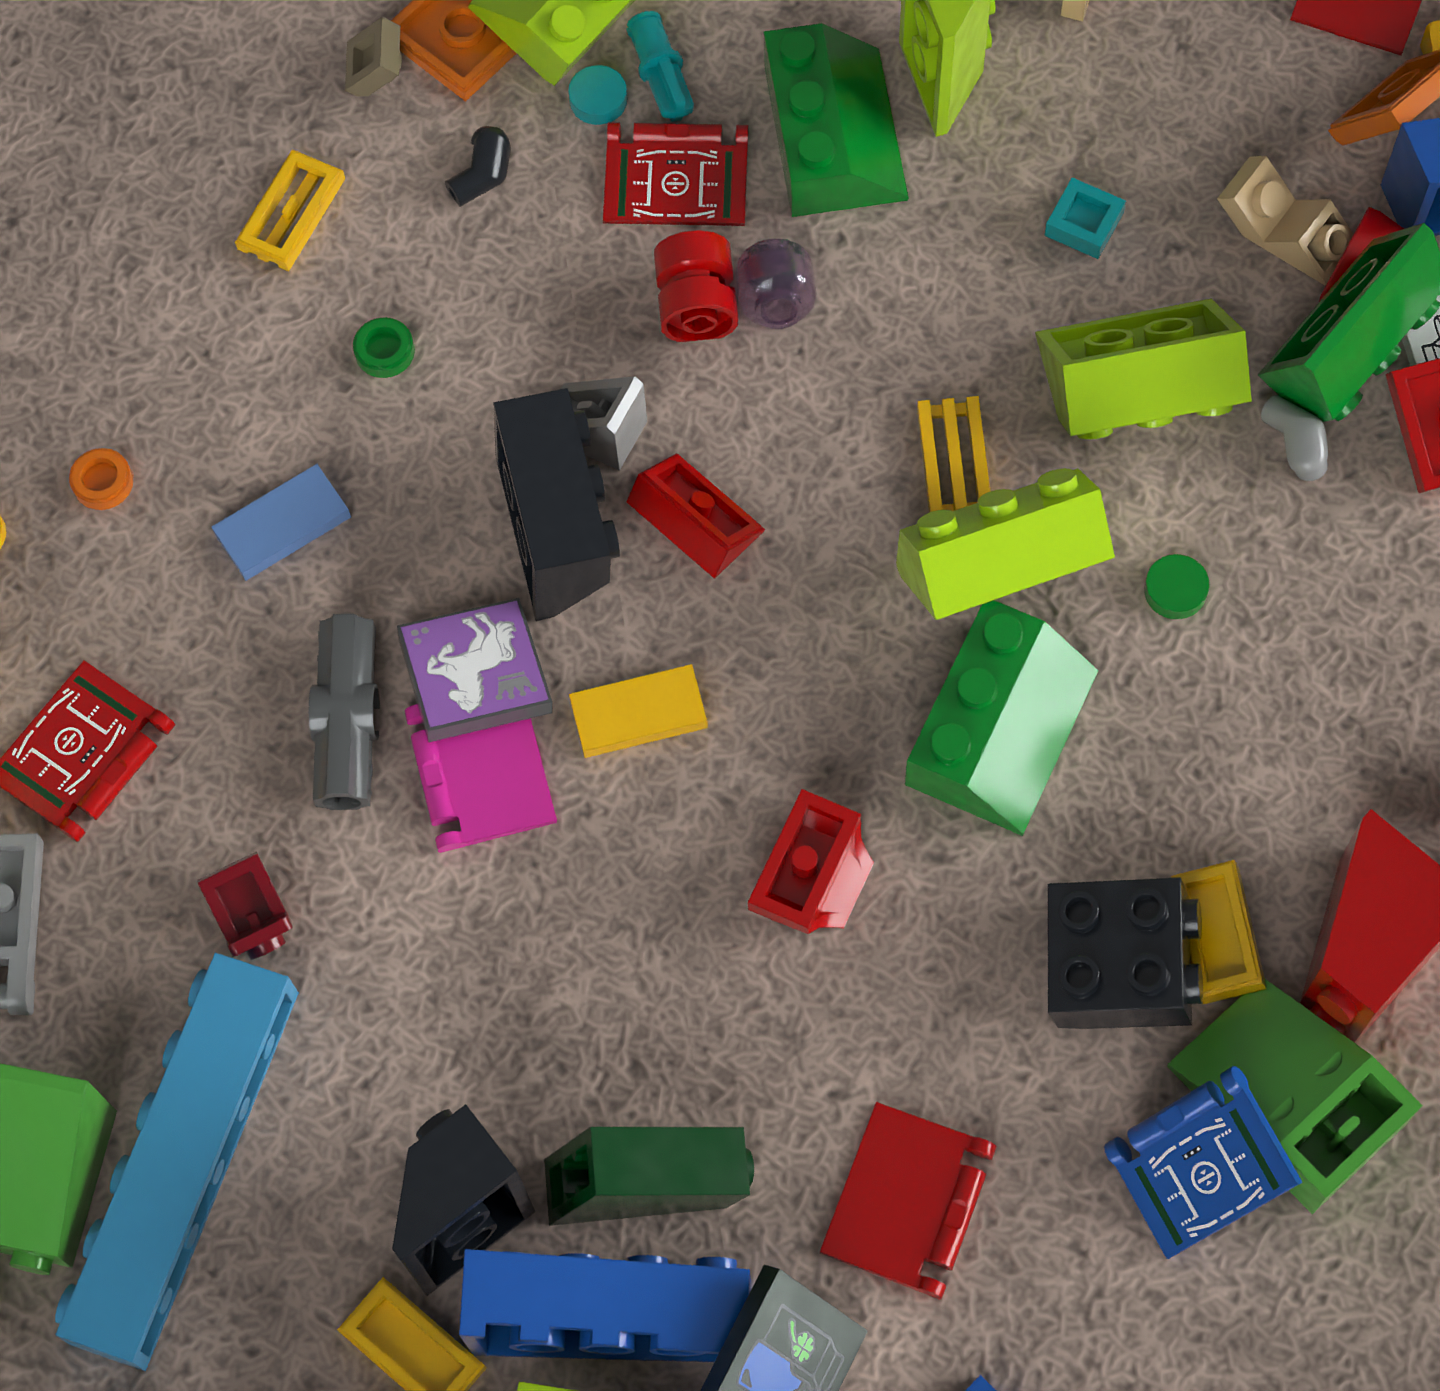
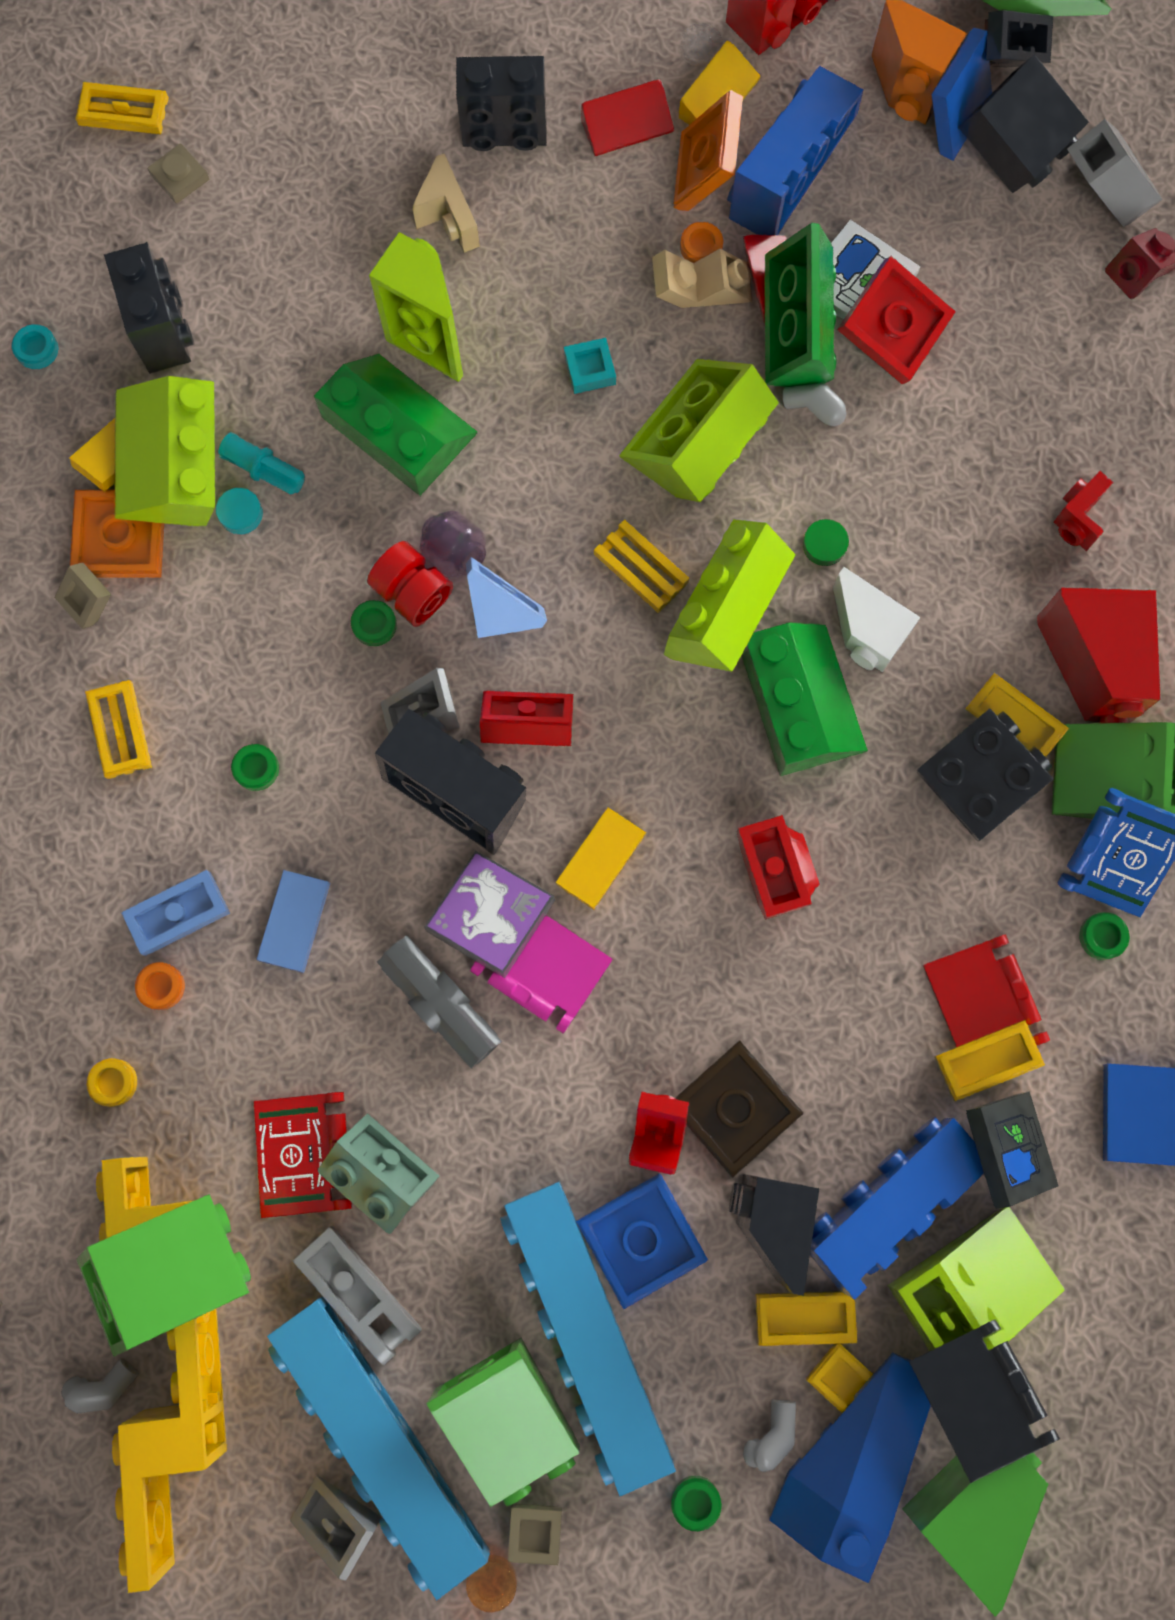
camera: 45 degrees left, 10 degrees up
dark red bracket [197,851,293,960] -> none
black arm [445,126,511,207] -> none
dark green slope [544,1127,754,1226] -> none
red piece [603,122,749,226] -> none
none -> medium blue plate [121,870,230,956]
none -> sand green bracket [318,1113,439,1234]
none -> green tile [351,600,397,646]
none -> light blue slope [466,557,547,638]
none -> blue tile [576,1173,708,1310]
none -> red bracket [628,1092,689,1175]
none -> dark brown tile [675,1040,804,1178]
none -> orange tile [680,222,724,263]
none -> white slope [833,567,920,672]
none -> yellow tile [934,1020,1045,1101]
none -> green tile [1079,912,1130,960]

